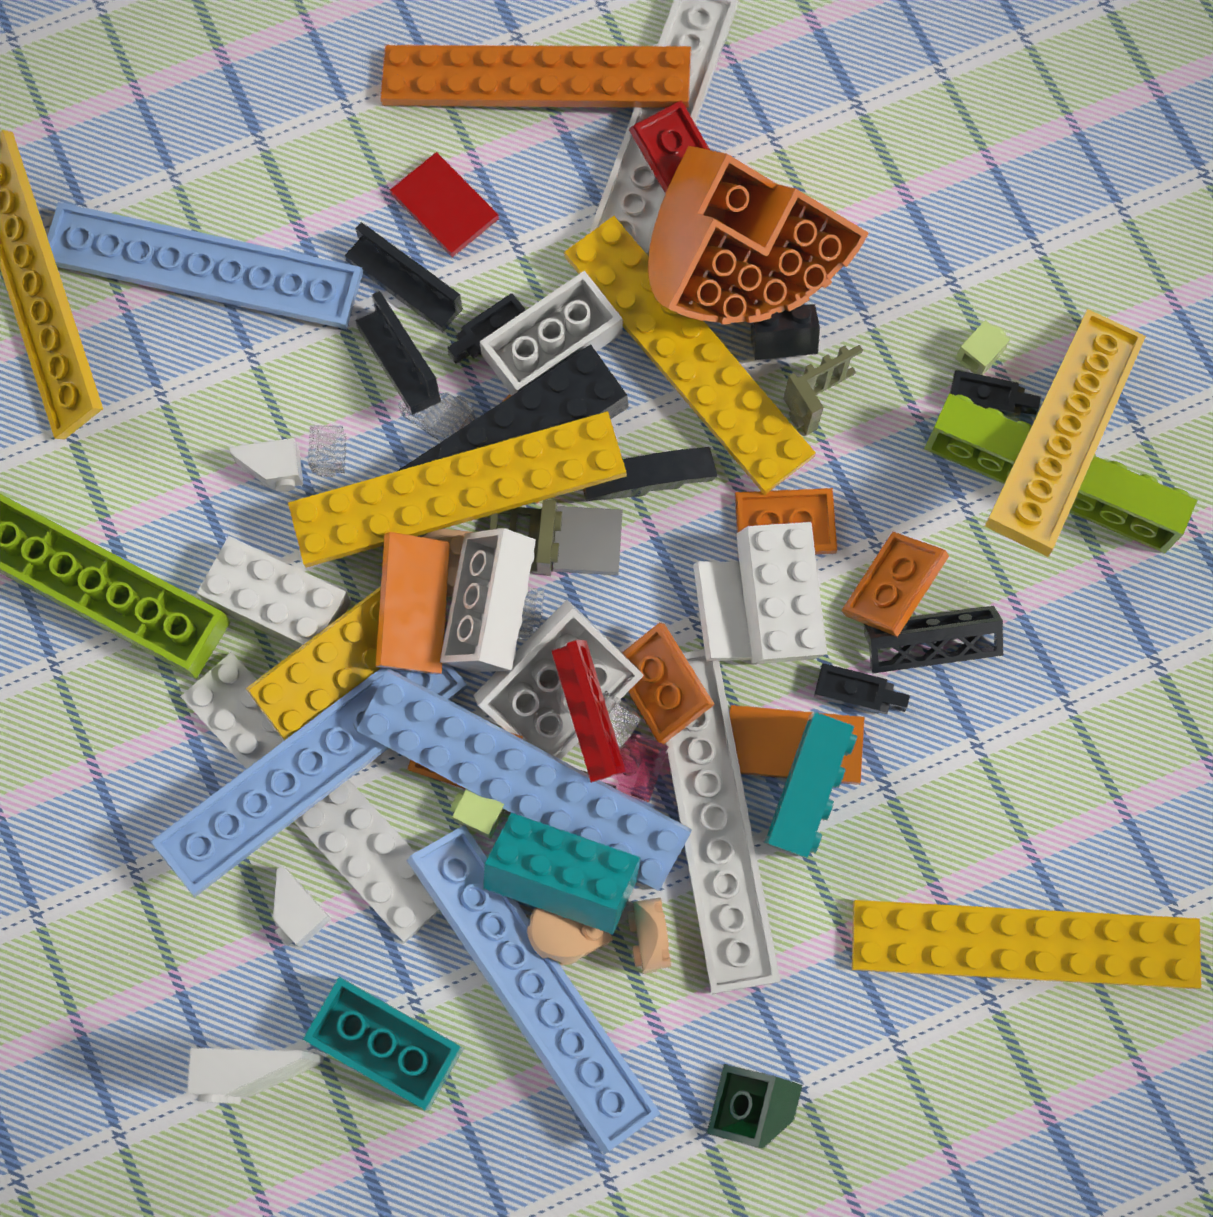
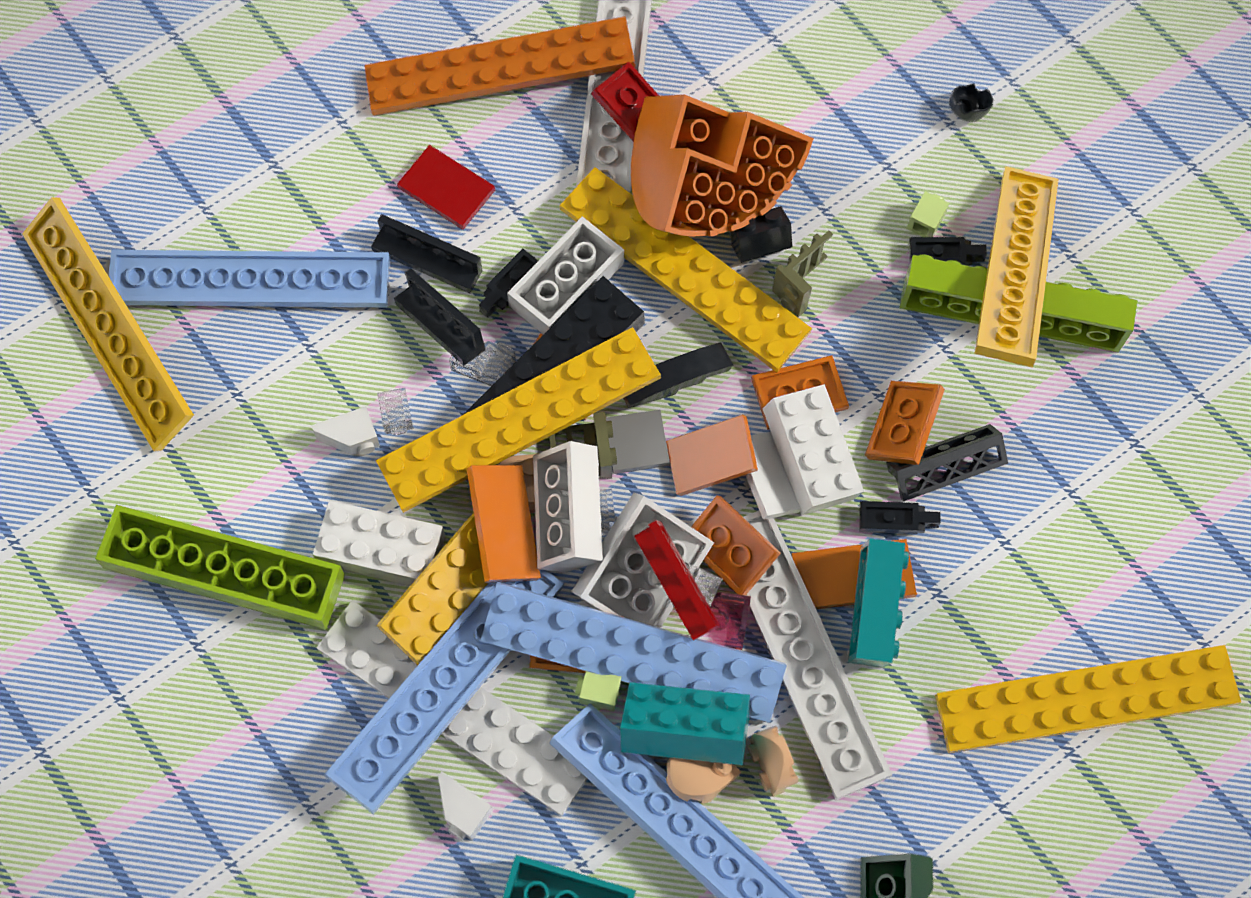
camera: 15 degrees left, 5 degrees down
none -> orange tile [666,414,758,496]
none -> black hair [949,83,994,122]

